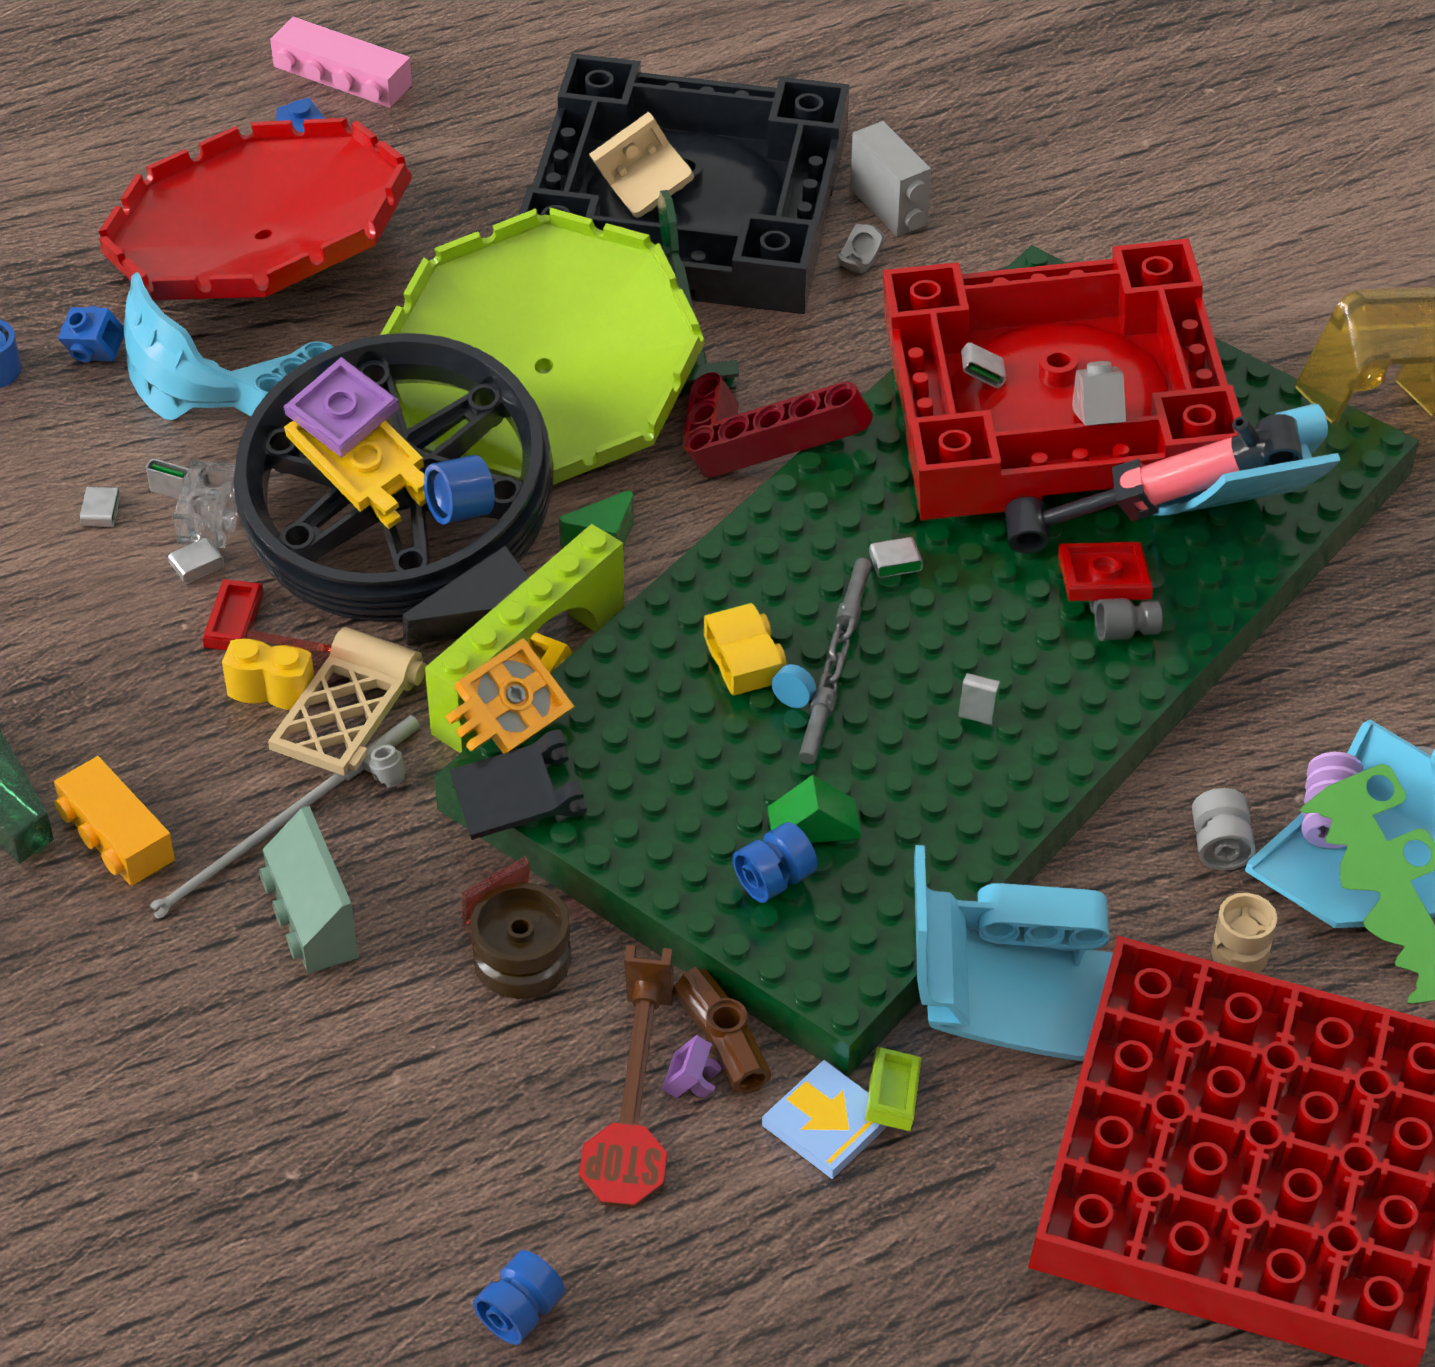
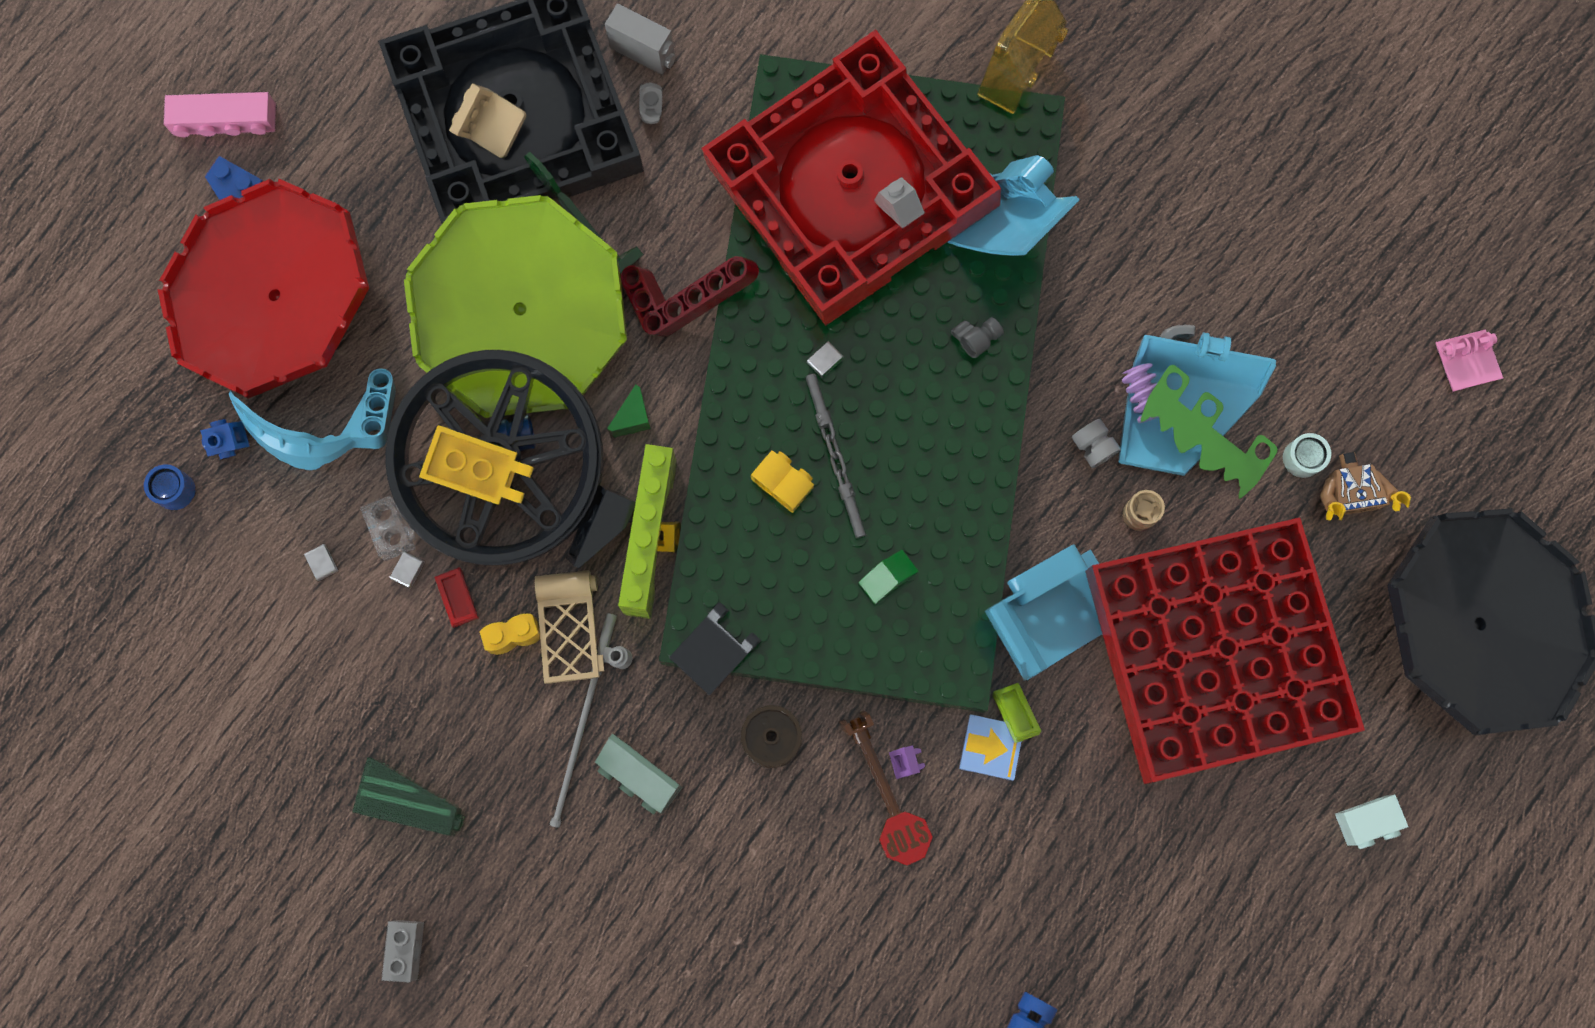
camera: 30 degrees left, 30 degrees up
light orange brick [54,756,175,886] -> none
flat silver piece [146,459,194,501] -> none
clear red piece [247,630,332,653] -> none
medium lavender tile [284,357,399,458] -> none
blue piece [424,455,495,525] -> none
light orange piece [445,638,574,753] -> none
clear red piece [461,856,530,924] -> none
blue wheel [473,1250,565,1345] -> none
reddish brown piece [673,967,771,1095] -> none
blue wheel [733,822,818,903] -> none
dark azure tile [772,664,816,708] -> none
flat silver piece [958,673,1001,725] -> none
flat silver piece [961,343,1006,388] -> none
black piece [1005,414,1303,553] -> none
red tile [1058,542,1153,601] -> none

